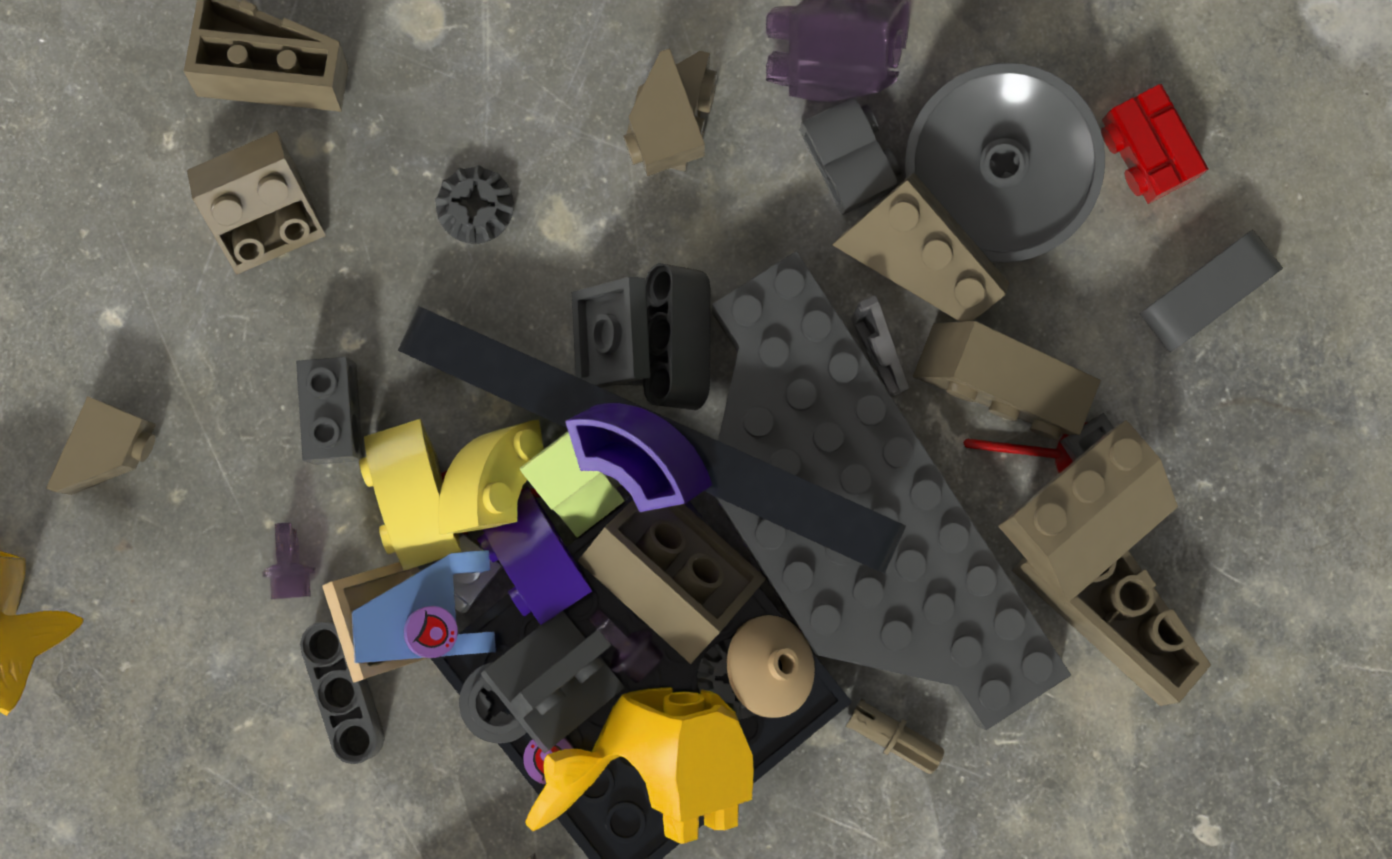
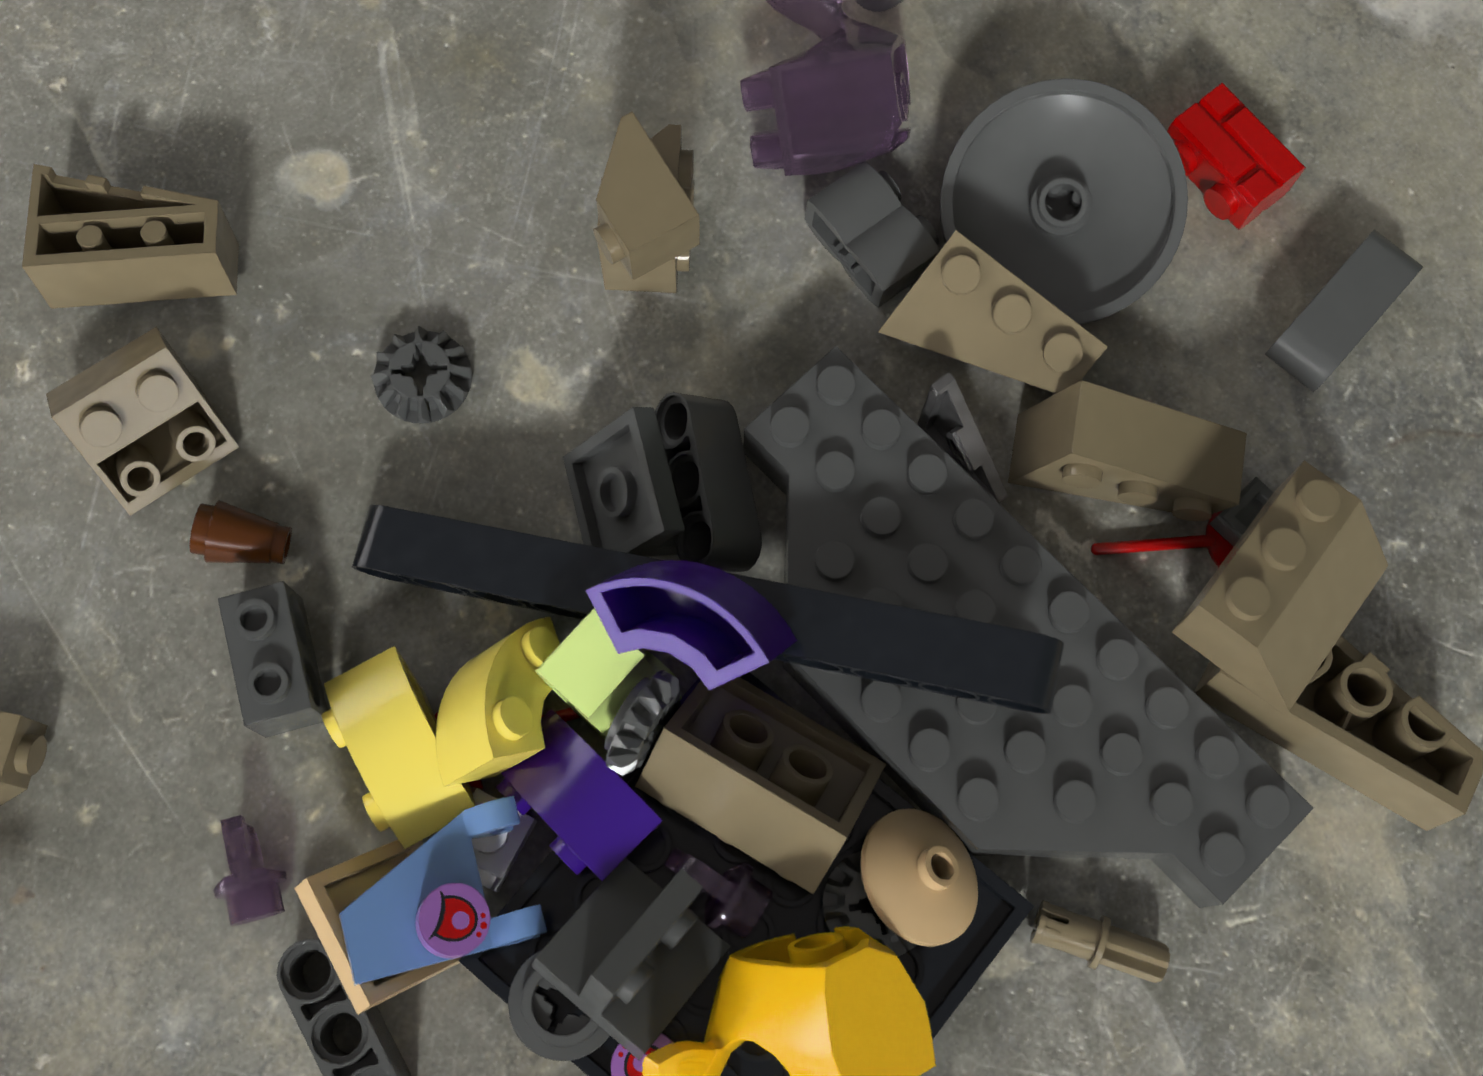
camera: 15 degrees left, 10 degrees down
none -> reddish brown cone [190,500,292,565]
none -> dark grey gear [604,670,680,776]

